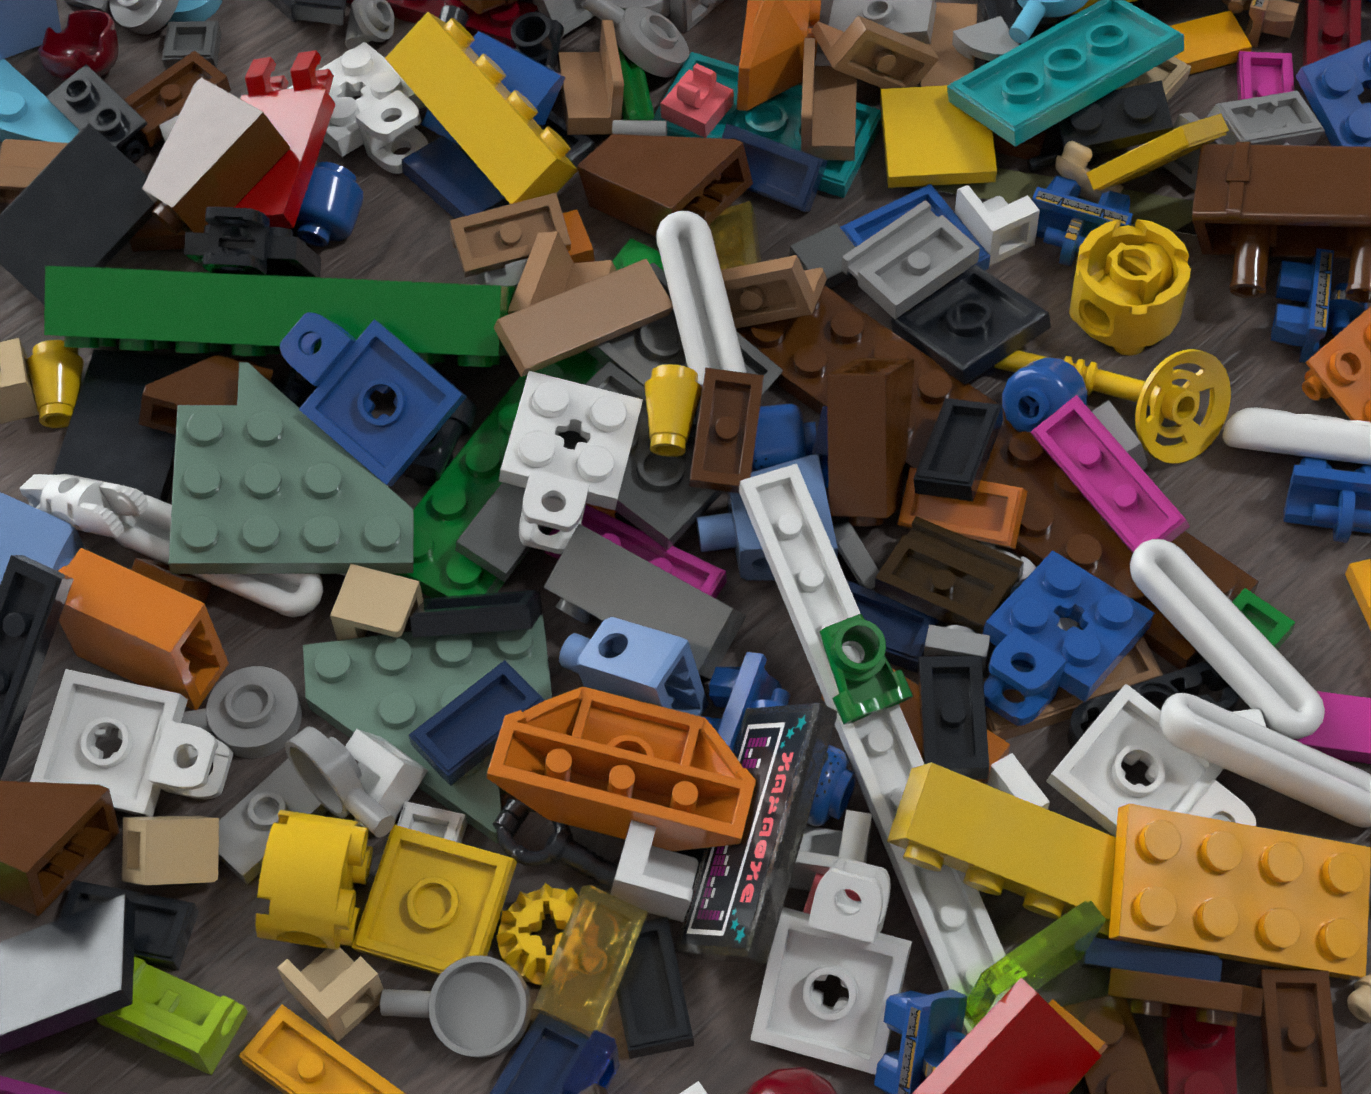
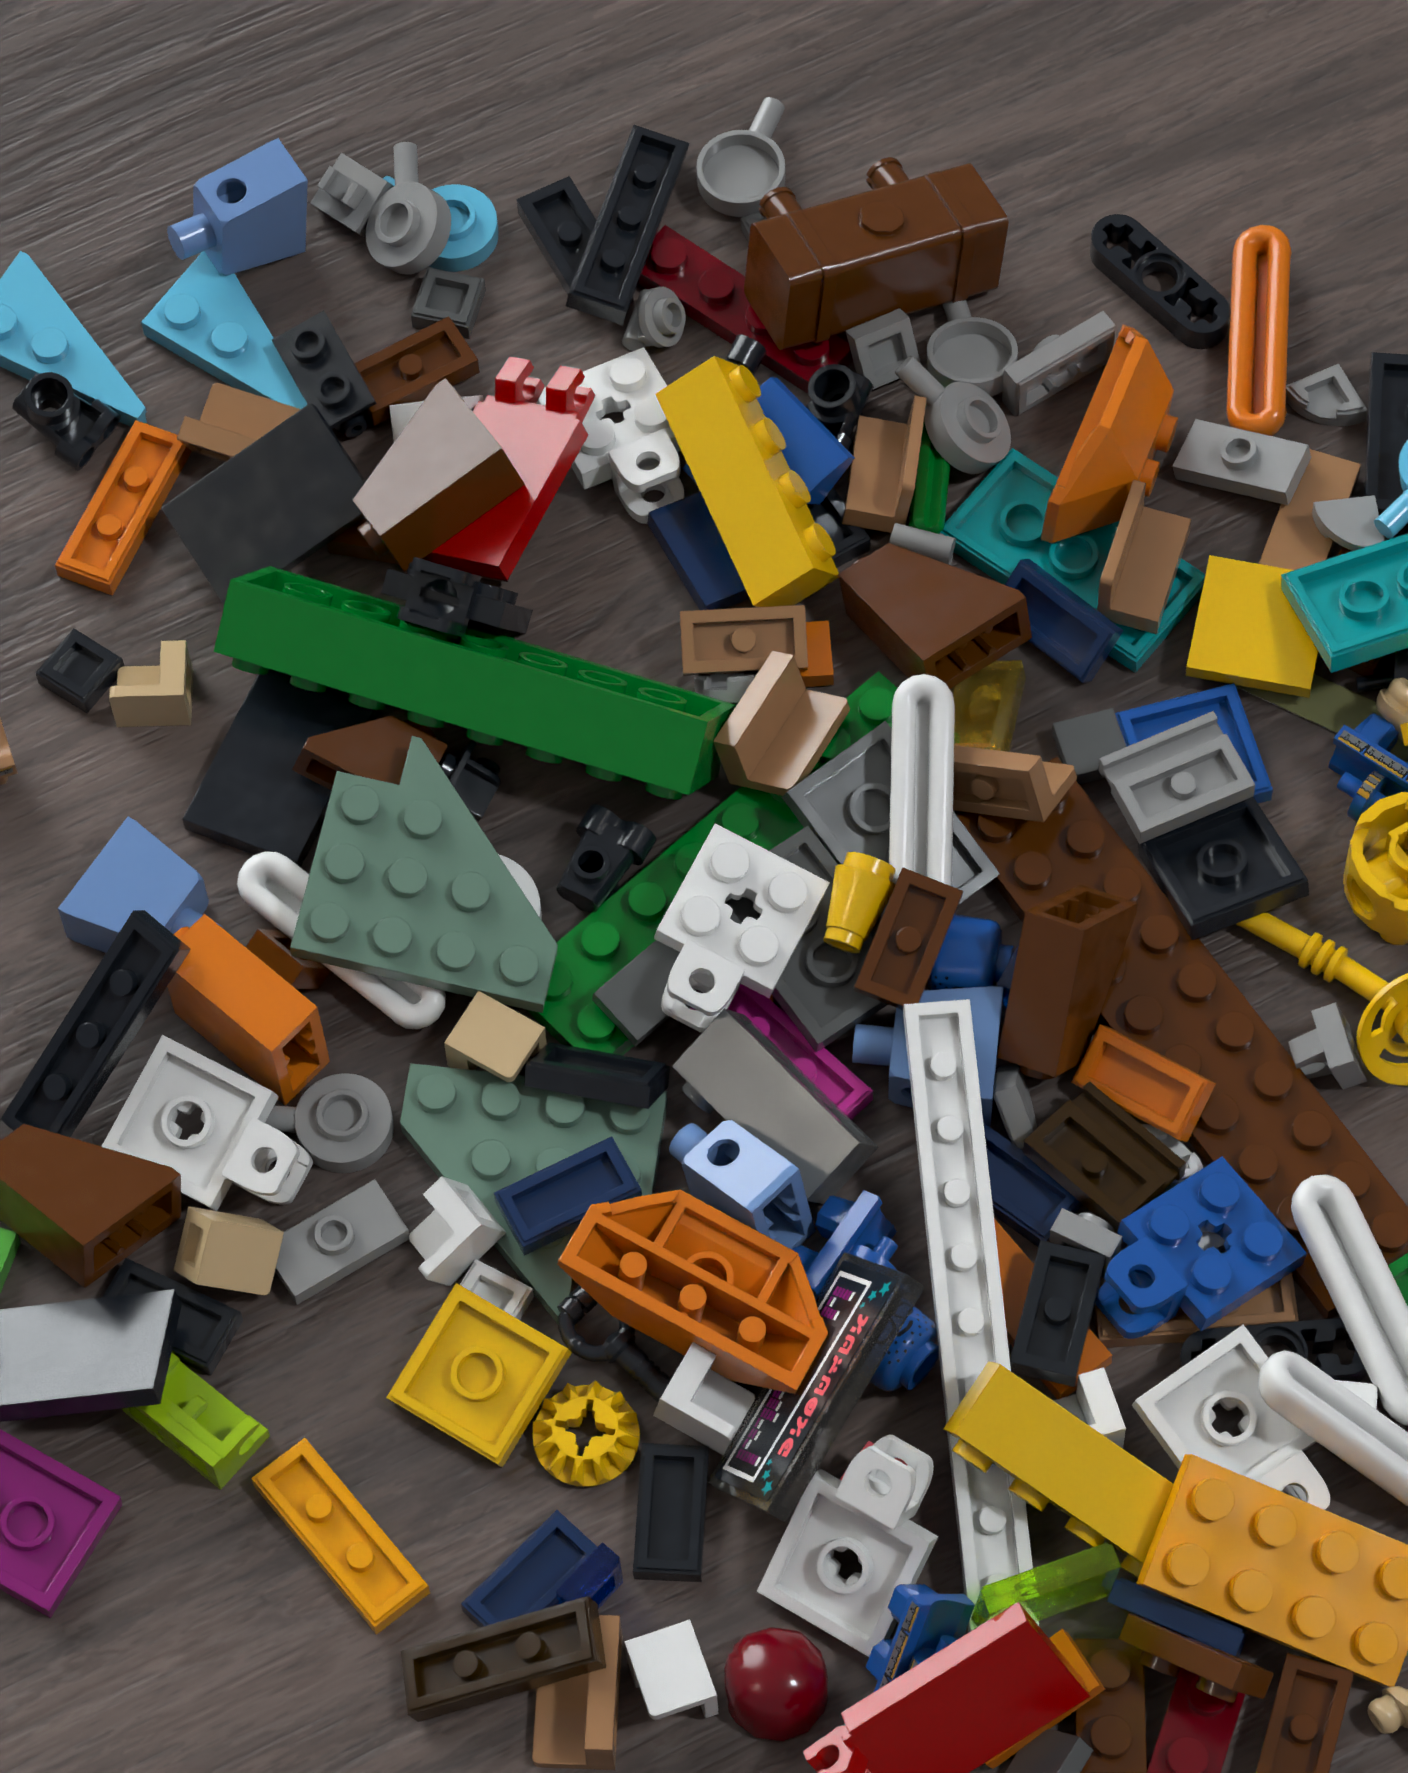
camera: 15 degrees right, 5 degrees up
white hinge [20,474,149,538] -> none
yellow cone [27,340,84,428] -> none
dark red hair [38,9,119,81] -> none
yellow brick [255,810,373,950] -> none
tan panel [277,947,384,1042] -> none
blue plate [280,312,467,487] -> none
light grey piece [285,726,395,837] -> none
blue head [294,162,364,247] -> none
light grey piece [380,955,531,1058] -> none
medium nougat tile [494,259,673,377] -> none
clear yellow plate [532,885,648,1036] -> none
coral tile [660,63,734,138] -> none
white panel [785,810,872,891] -> none
medium nougat panel [811,15,939,89] -> none
green plate [819,614,913,725] -> none
black tile [913,398,1003,501] -> none
white panel [955,185,1040,266] -> none
blue head [1002,357,1087,432] -> none
dark pink tile [1031,395,1190,553] -> none

